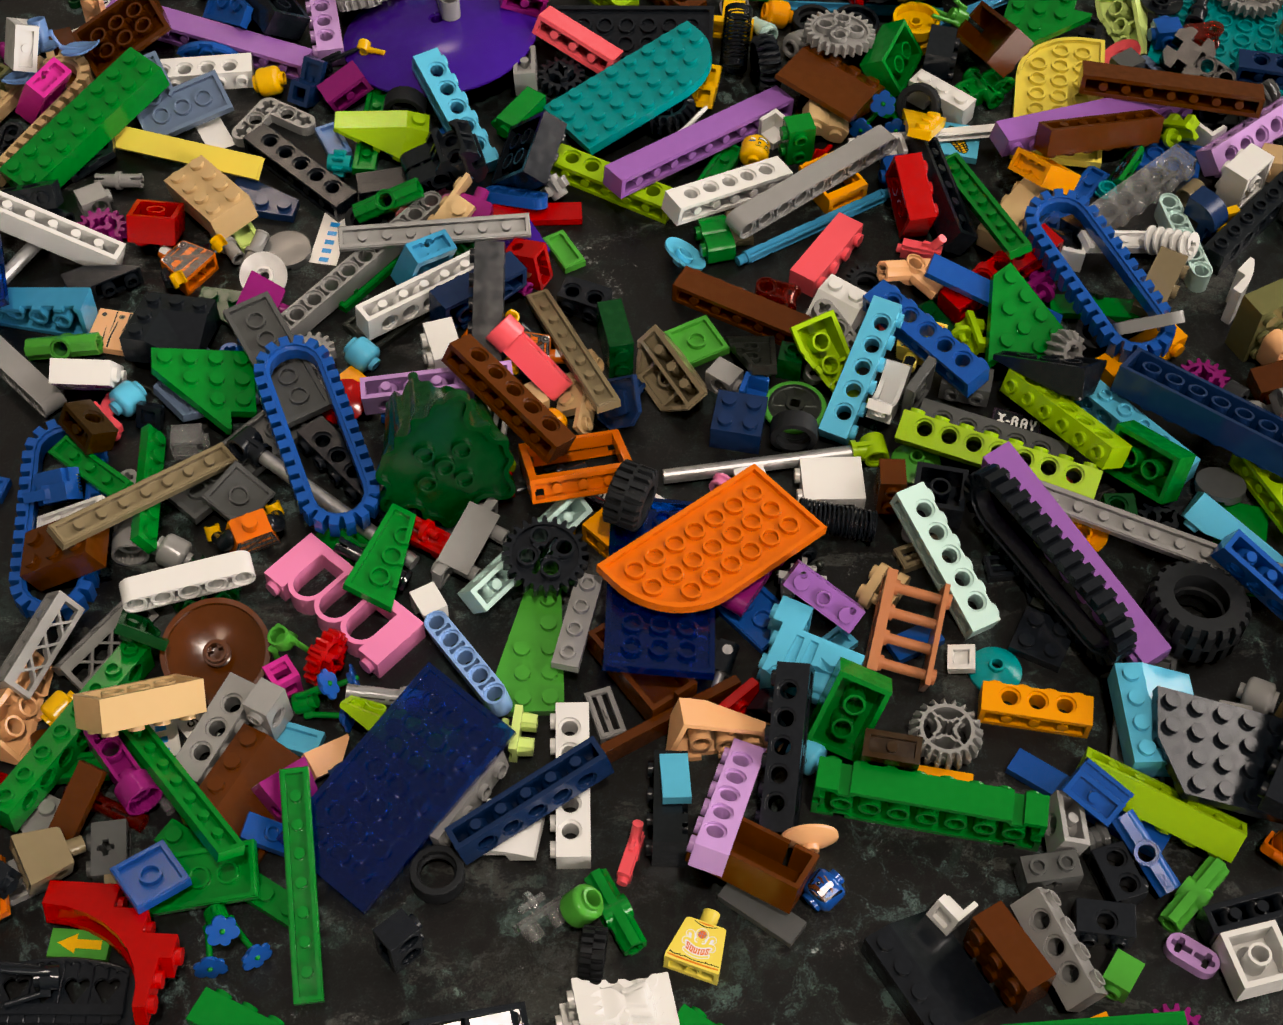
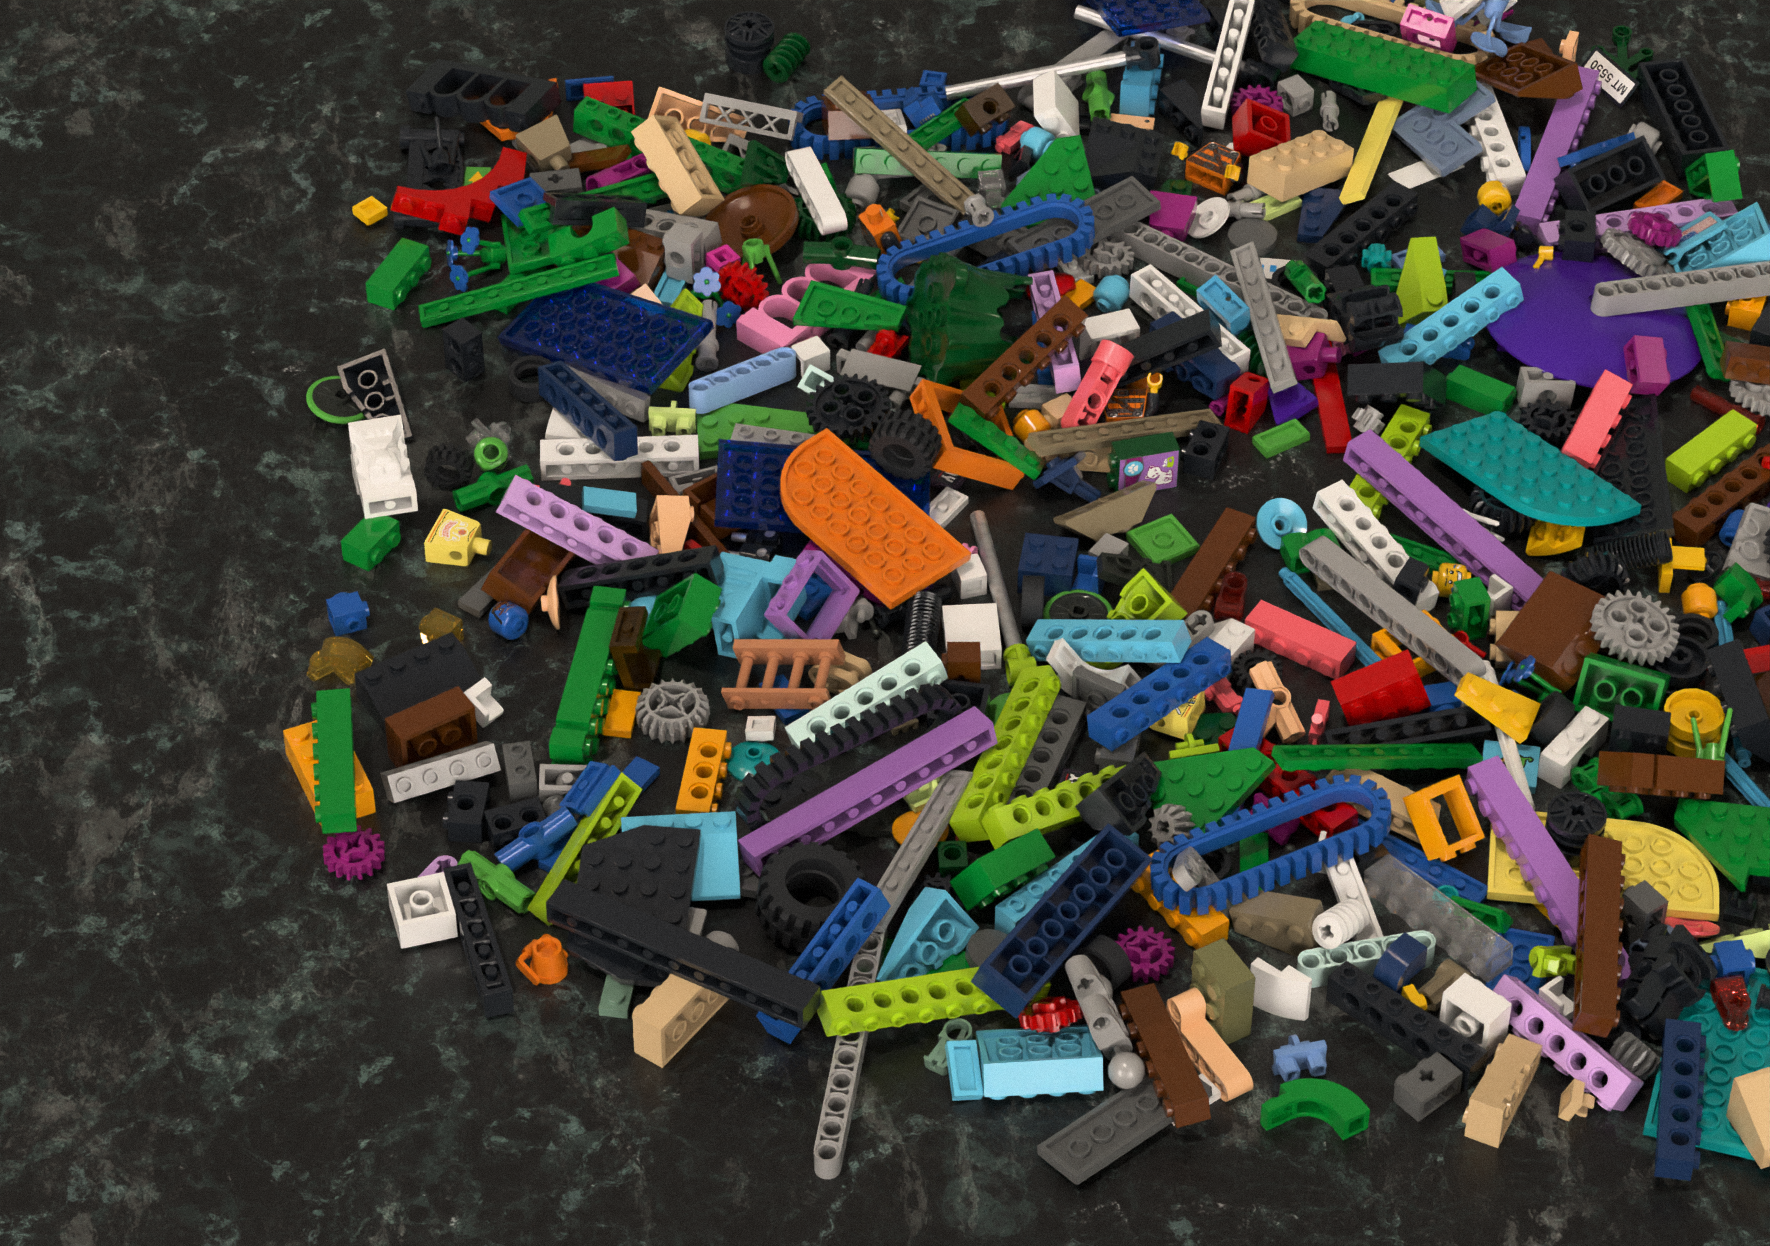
camera: 90 degrees right, 10 degrees down
light grey beam [232,97,316,147] -> none
blue beam [485,185,548,210] -> none
light aqua cone [752,16,778,39] -> none
reddish brown brick [1034,109,1165,158] -> none
bright green brick [1103,948,1145,1003] -> none
none -> clear yellow brick [419,607,464,644]
none -> black fence [543,192,647,228]
none -> green arch [548,207,630,267]
none -> dark green piece [803,236,881,271]
none -> flat silver piece [945,36,1161,101]
none -> green plate [948,402,1047,480]
none -> light grey bush [964,194,994,227]
none -> black brick [1392,557,1429,606]
none -> black wheel [1545,791,1607,868]
none -> black brick [1558,210,1596,263]

